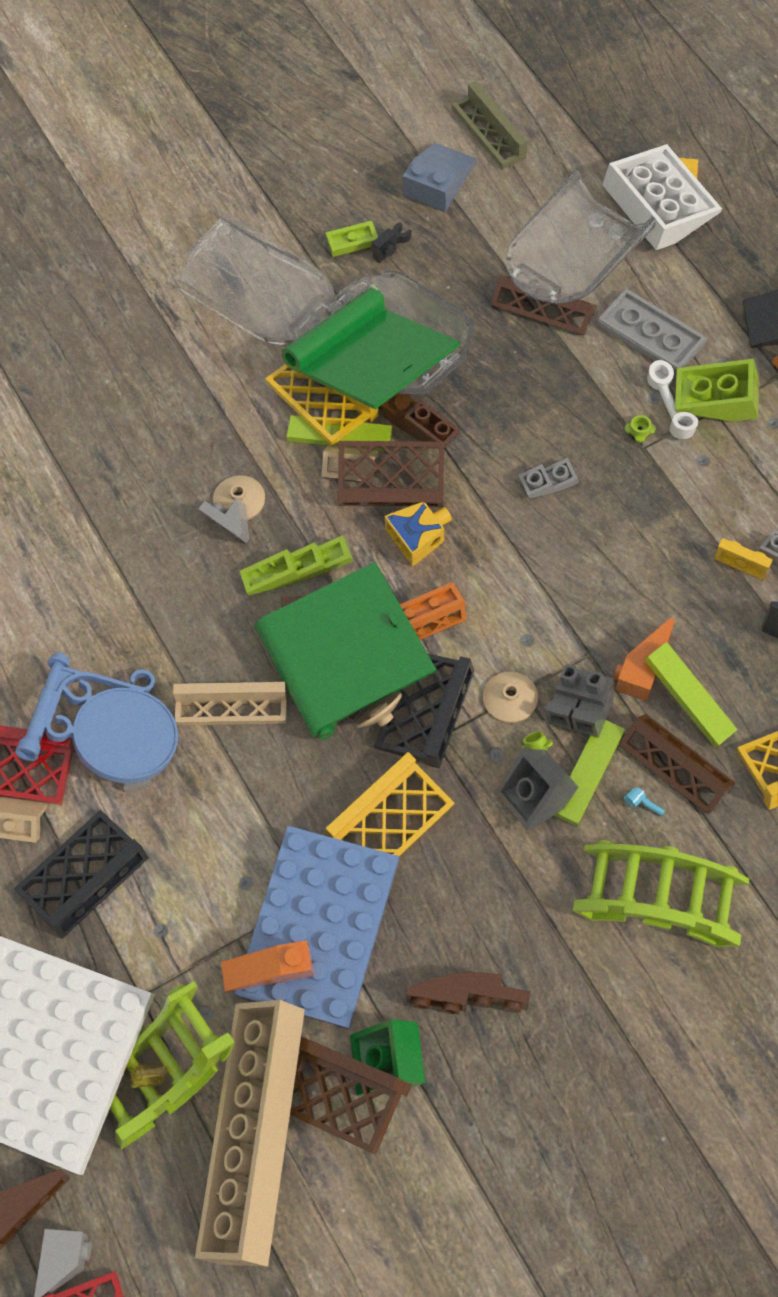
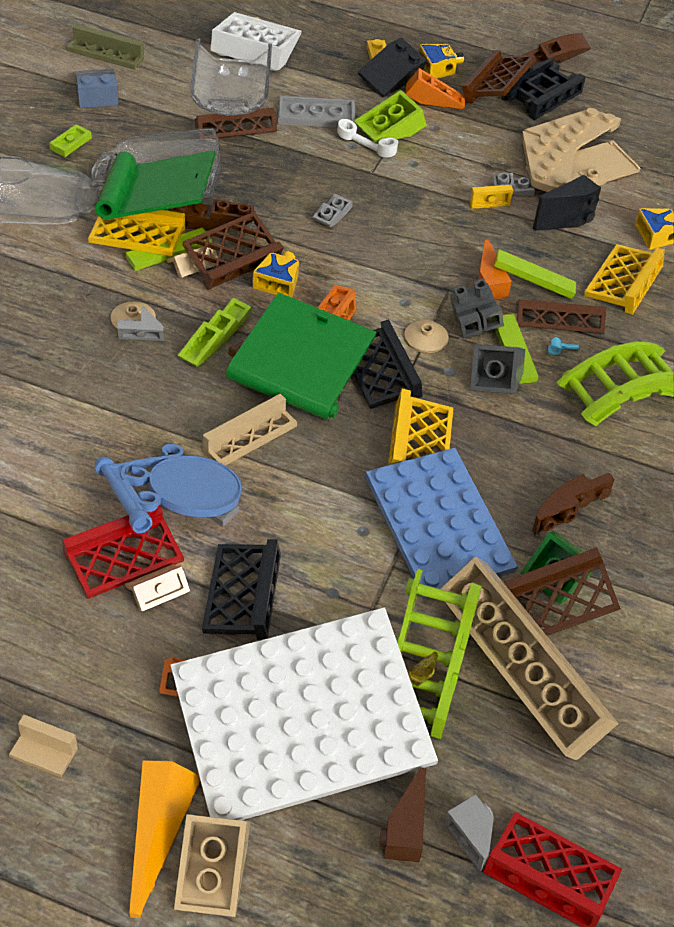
camera: 45 degrees left, 15 degrees down
orange slope [221,940,315,992] -> none
tan dish [354,691,402,728] -> none
black plate [372,223,412,263] -> none
lime plate [521,731,553,751] -> none
lime plate [625,415,656,443] -> none

